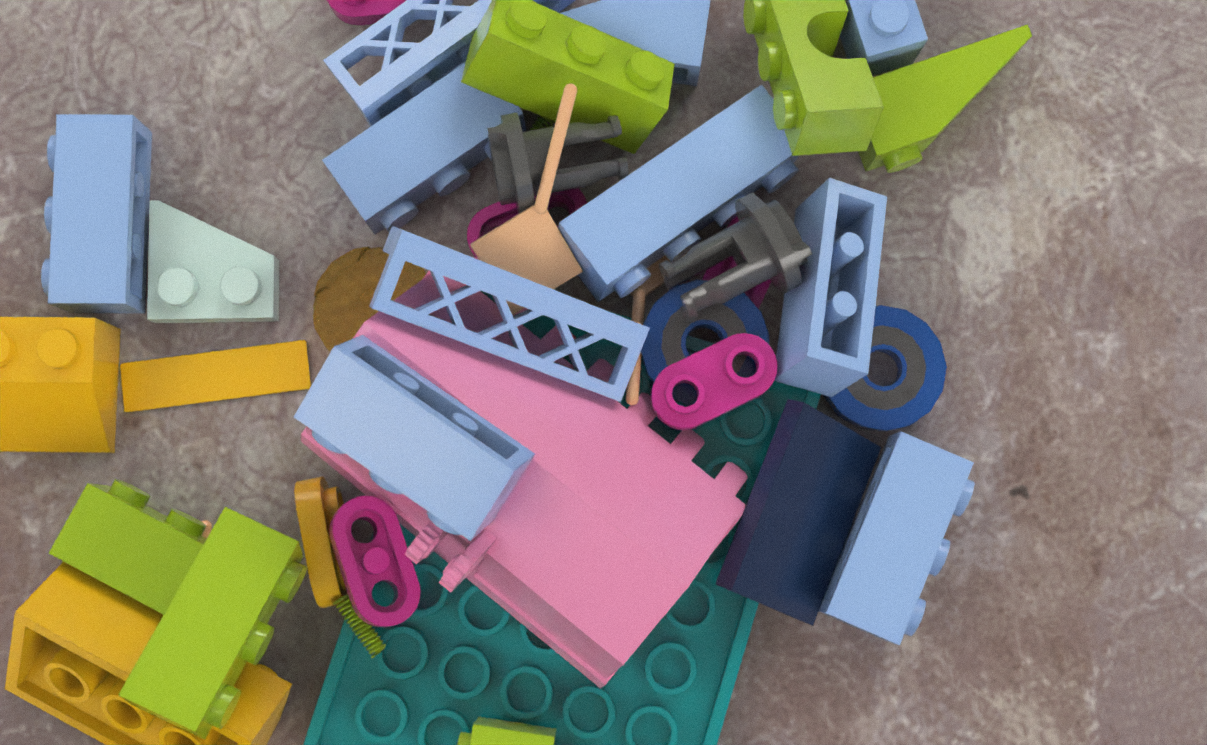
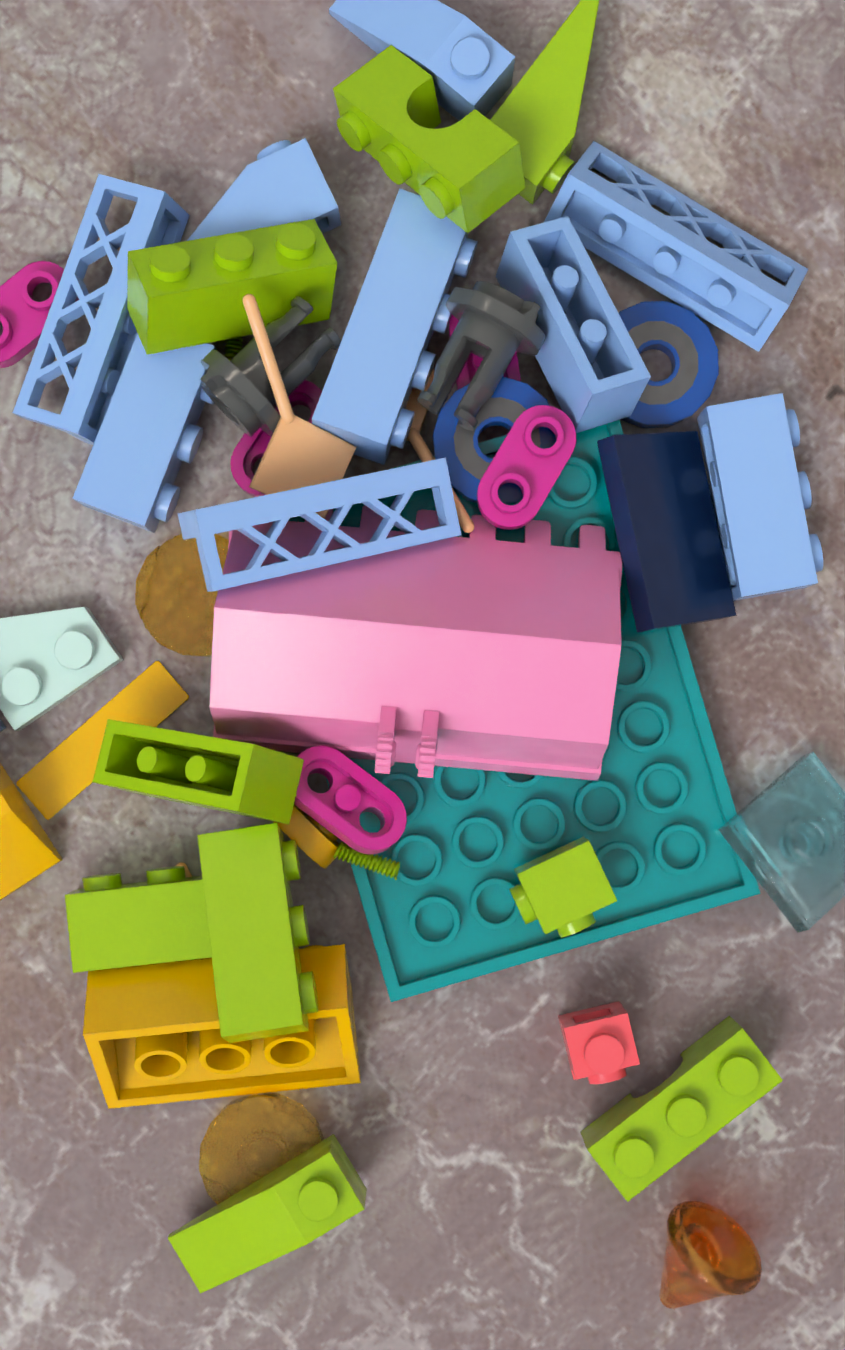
camera: 30 degrees left, 5 degrees up
light blue brick [294,335,535,541] -> none
none -> lime brick [93,719,304,825]
none -> light blue fence [544,141,808,352]

